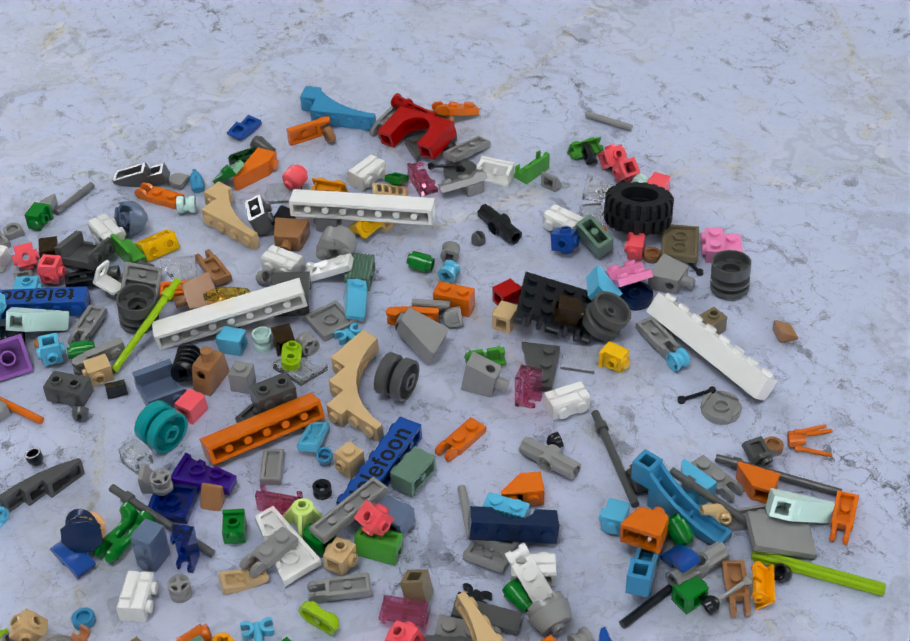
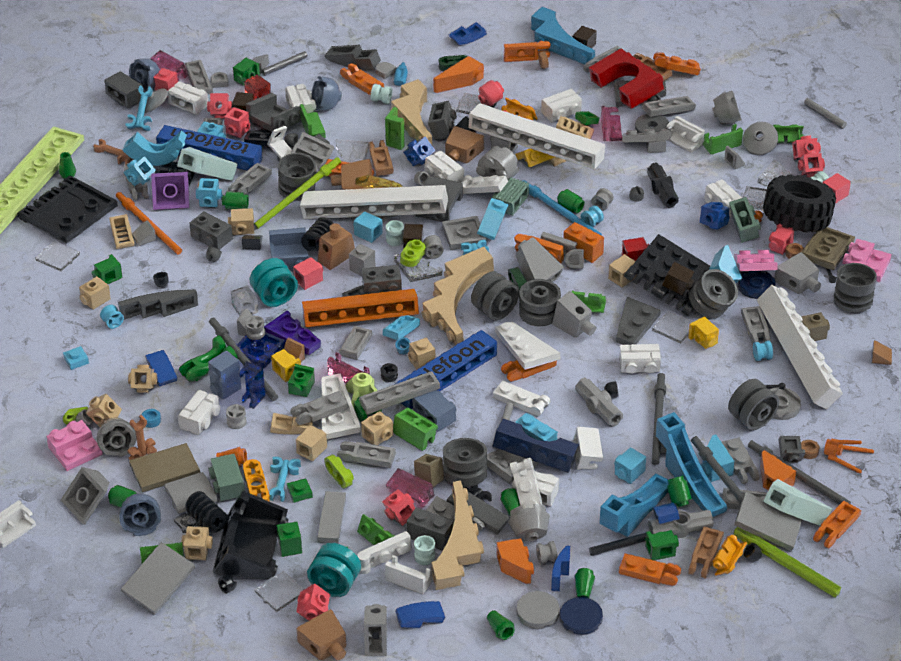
camera: 20 degrees right, 0 degrees up
dark blue piece [60,509,106,552] -> none
light grey hinge [71,338,125,376] -> none
yellow bracket [135,229,180,261] -> none
green plate [212,159,244,184] -> none
dark grey cone [250,136,276,152] -> none
coral brick [354,500,394,537] -> none
sand green brick [390,446,436,497] -> none
red pin [391,93,438,117] -> none
black hinge [427,162,463,170] -> none
orange slope [501,471,544,506] -> none
clear pink hinge [515,364,543,408] -> none
black slope [581,142,598,165] -> none
orange torso [620,506,669,554] -> none
tan arm [699,504,732,525] -> none
hinge [700,576,752,616] -> none
none -> tan brick [128,365,157,392]
none -> clear red brick [244,74,271,100]
none -> yellow brick [271,349,301,382]
none -> tan brick [296,425,327,462]
none -> bright green panel [385,107,405,150]
none -> blue brick [403,136,436,166]
none -> dark grey wheel [443,438,487,487]
none -> white plate [493,381,551,416]
none -> white wing [495,322,561,370]
none -> dark green beam [508,267,526,291]
none -> dark grey wheel [519,279,561,327]
none -> dark azure bar [522,180,602,235]
none -> dark brown brick [572,26,597,48]
none -> white hinge [572,427,603,470]
none -> orange hinge [619,553,681,586]
none -> light grey cone [712,91,742,124]
none -> dark grey wheel [728,378,780,430]
none -> light grey dish [743,122,778,155]

